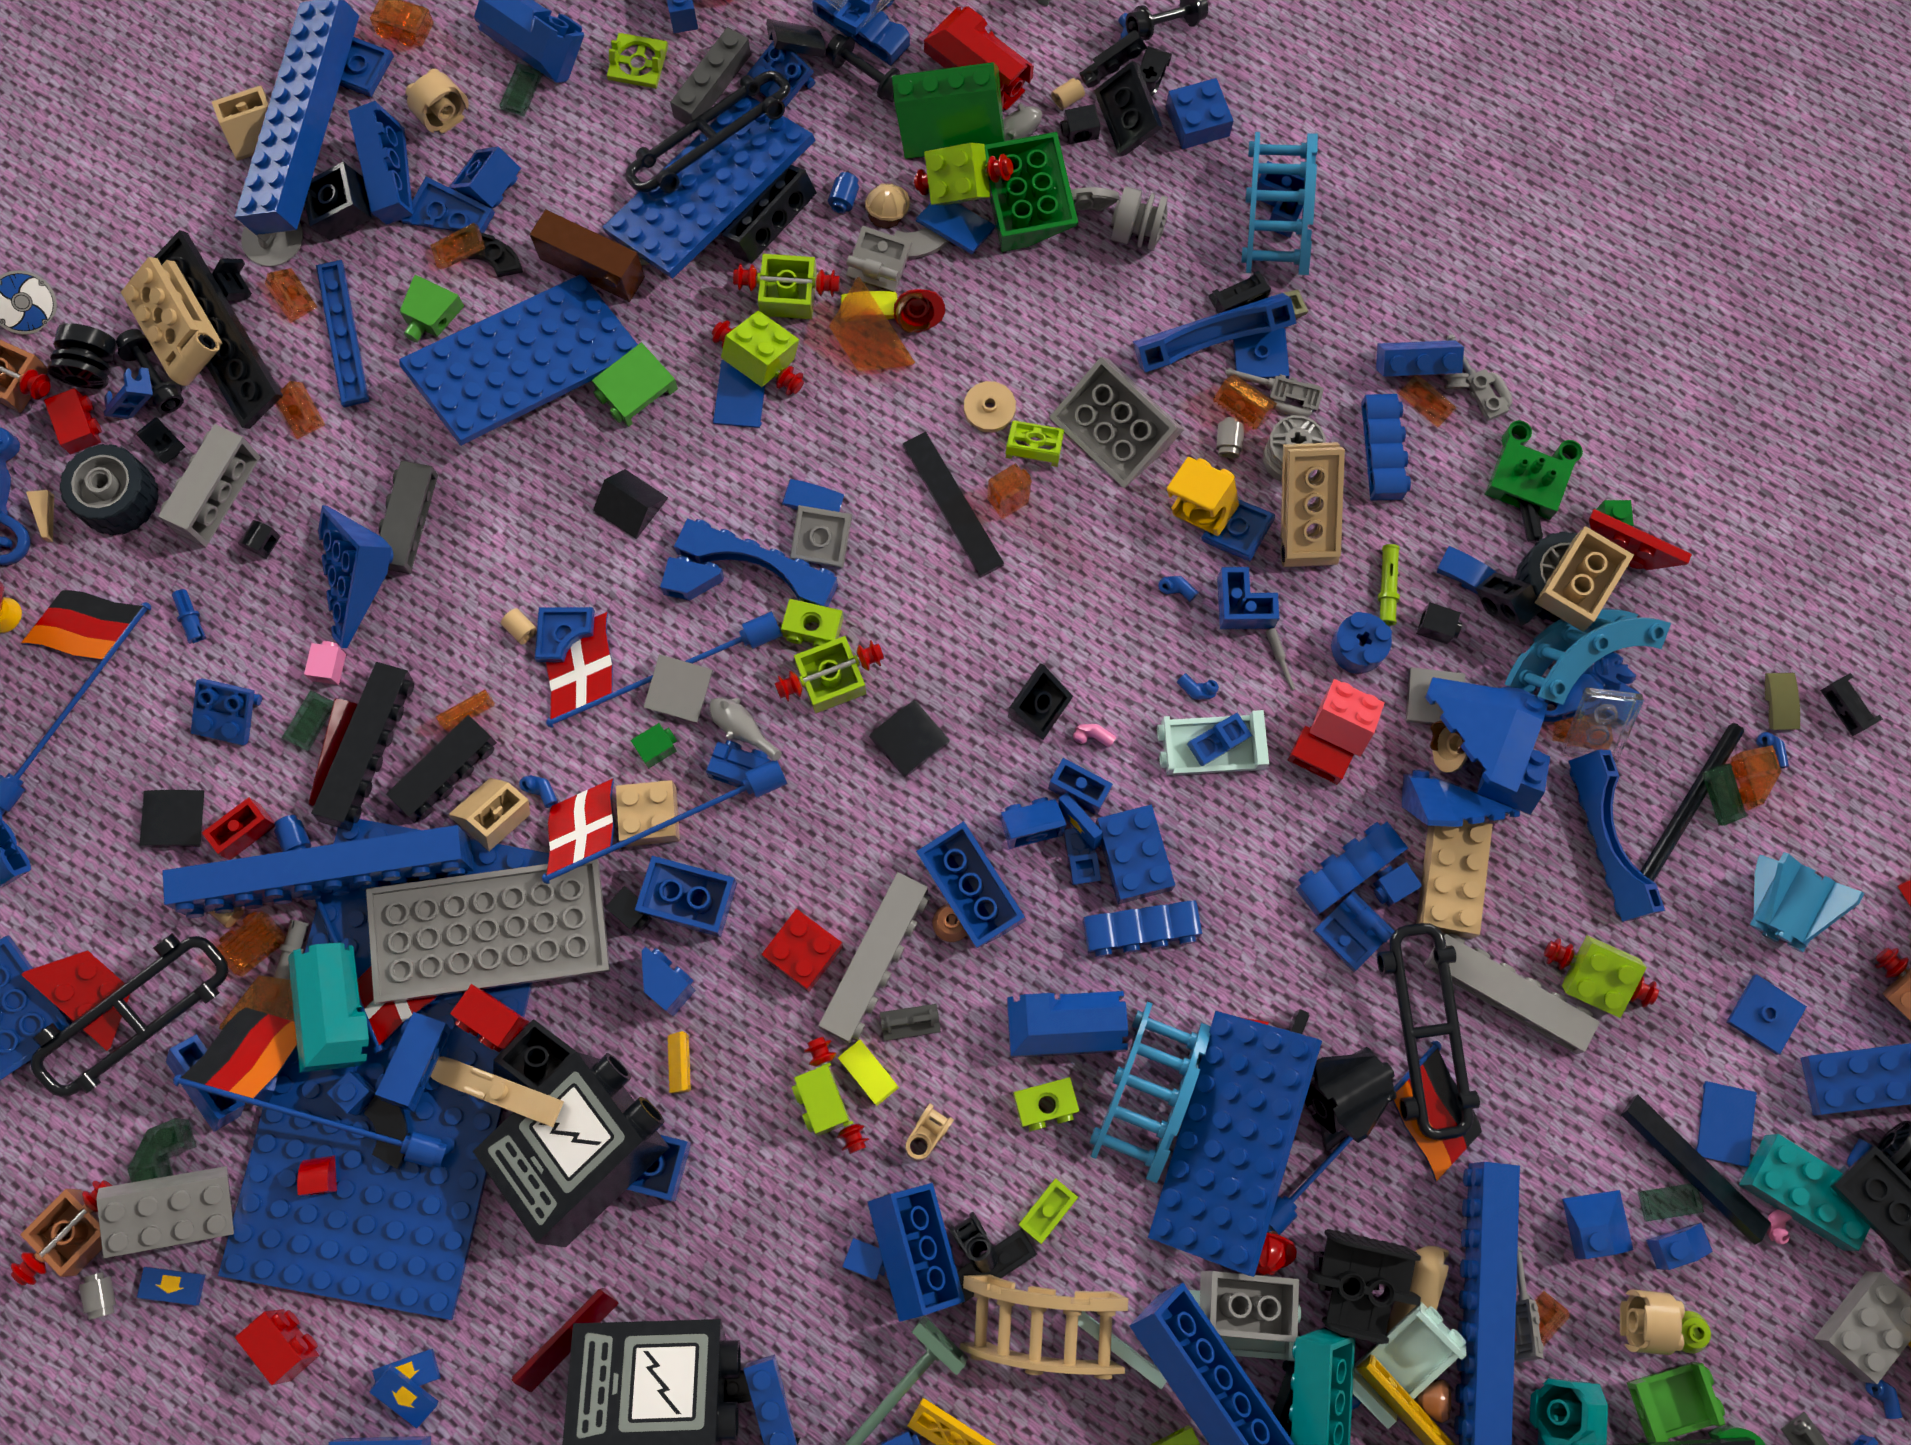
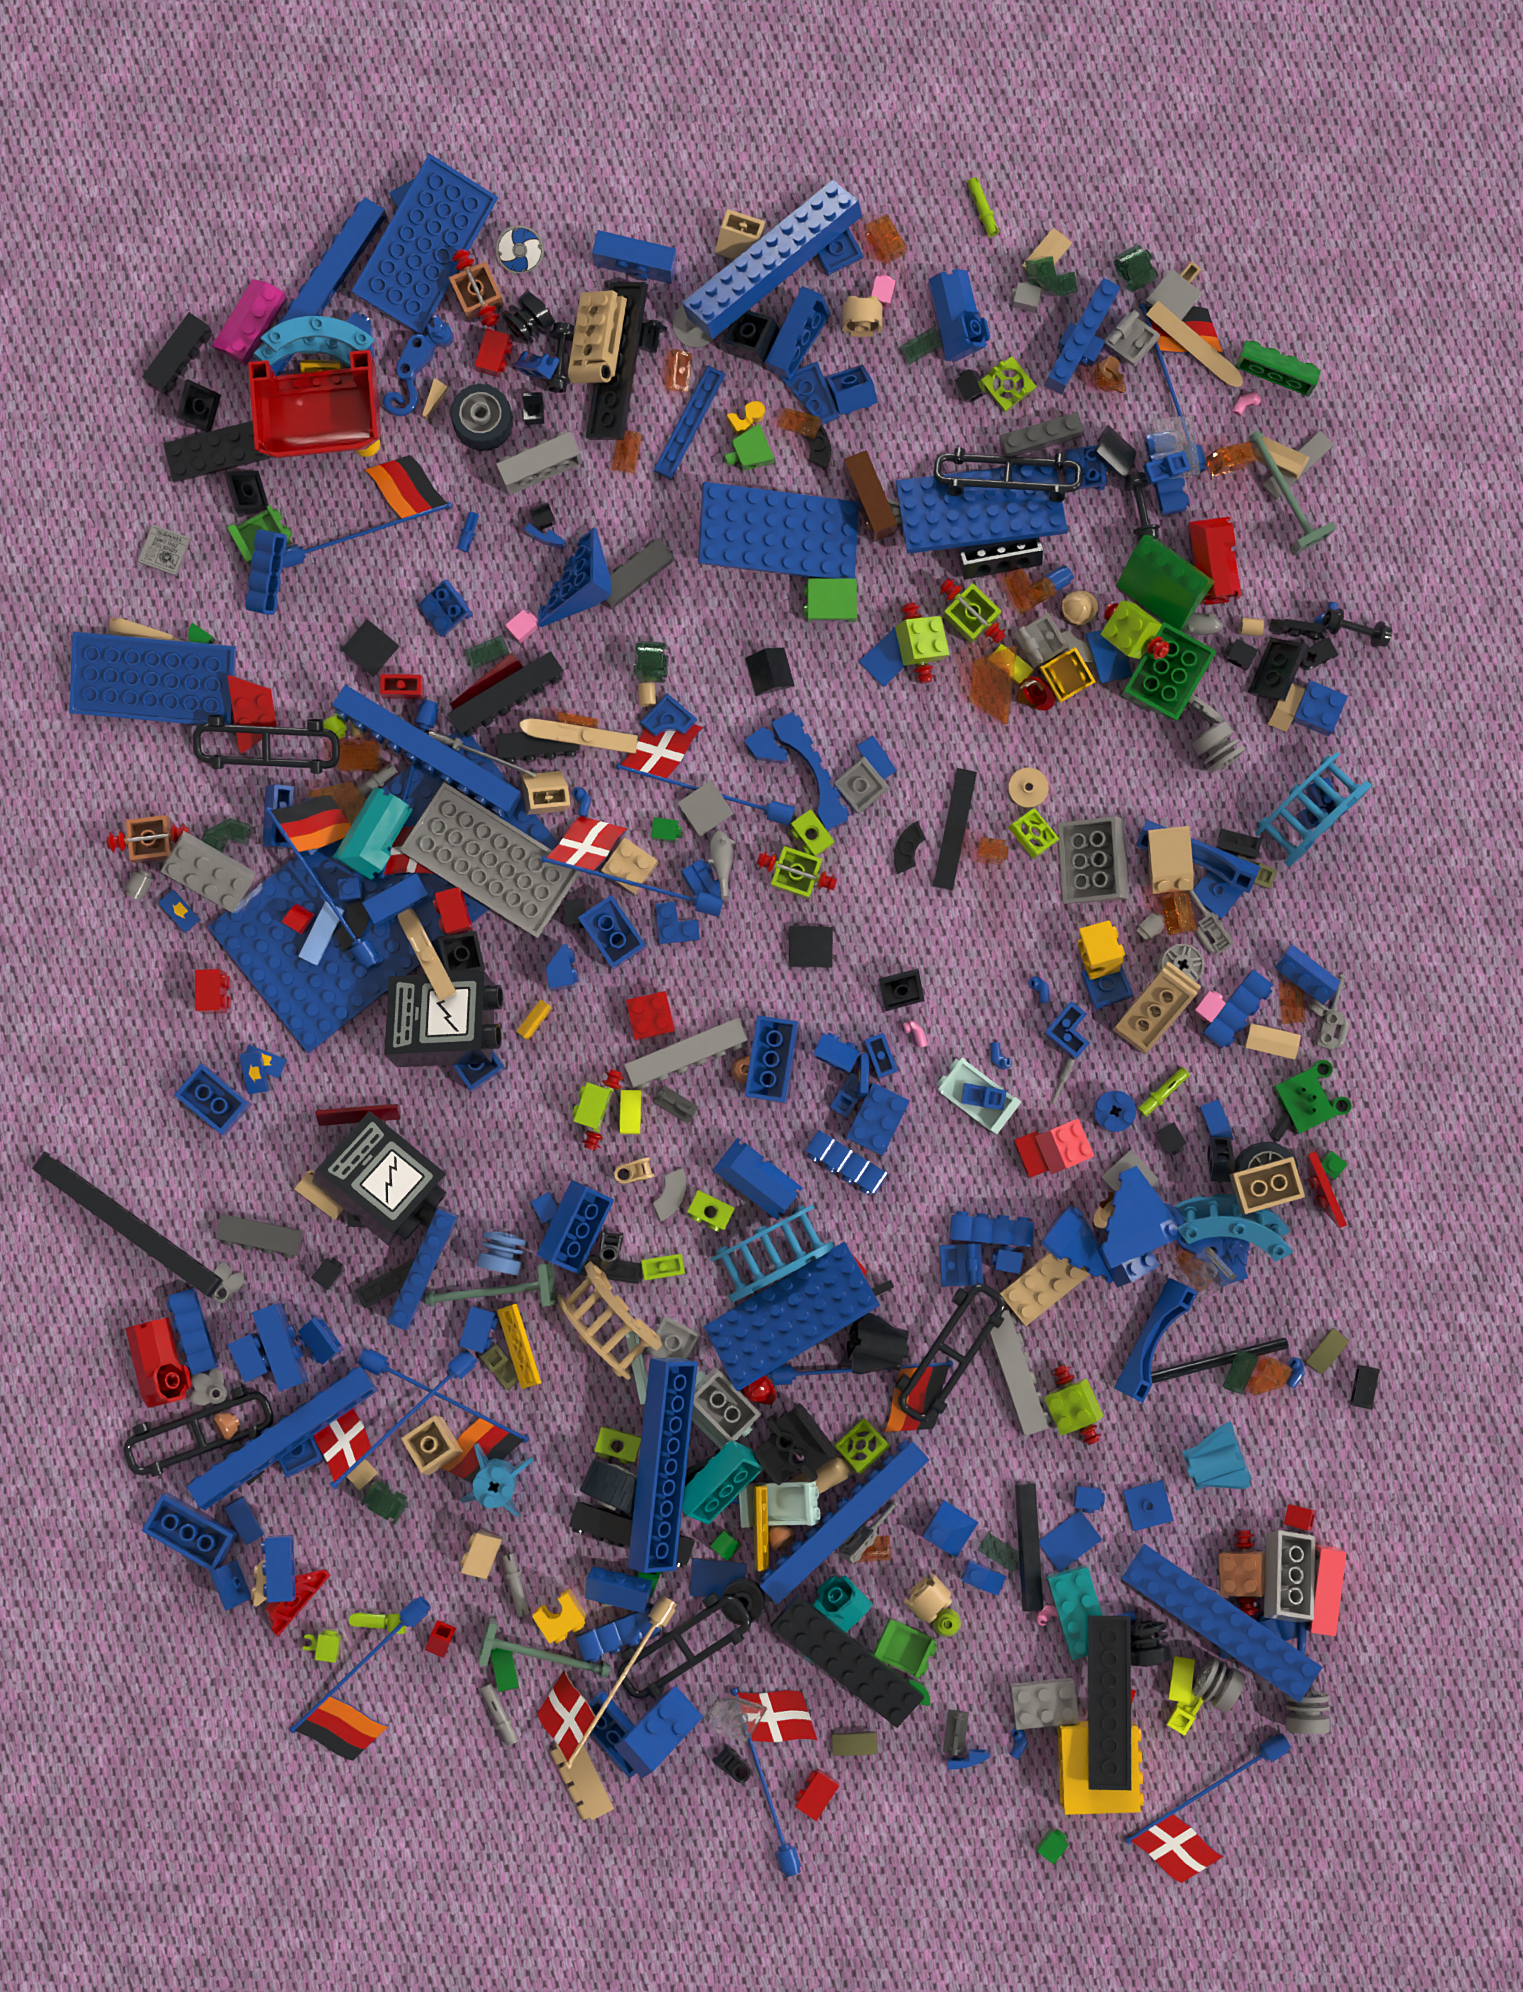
camera: 40 degrees right, 10 degrees up
none -> light blue tile [298,901,344,966]
none -> lime cone [324,714,347,739]
none -> light grey sword [429,731,536,777]
none -> medium blue wheel [476,1231,526,1275]
none -> tan piece [519,719,638,754]
none -> blue slope [524,523,567,549]
none -> blue brick [592,230,677,284]
none -> clear green brick [634,641,669,683]
none -> light grey tile [645,1315,701,1359]
none -> light grey tile [653,1168,686,1221]
none -> blue plate [655,901,700,944]
none -> yellow leg [726,401,765,436]
none -> lime piece [834,1418,890,1475]
none -> bright pink brick [871,275,896,309]
none -> black tile [894,821,926,875]
none -> black brick [955,369,988,403]
none -> clear orange brick [1004,568,1057,614]
none -> yellow piece [1039,647,1096,703]
none -> blue brick [1073,1485,1105,1513]
none -> tan slope [1148,826,1193,894]
none -> bright pink brick [1192,991,1226,1024]
none -> tan piece [1244,1023,1301,1059]
none -> tan slope [1268,683,1305,732]

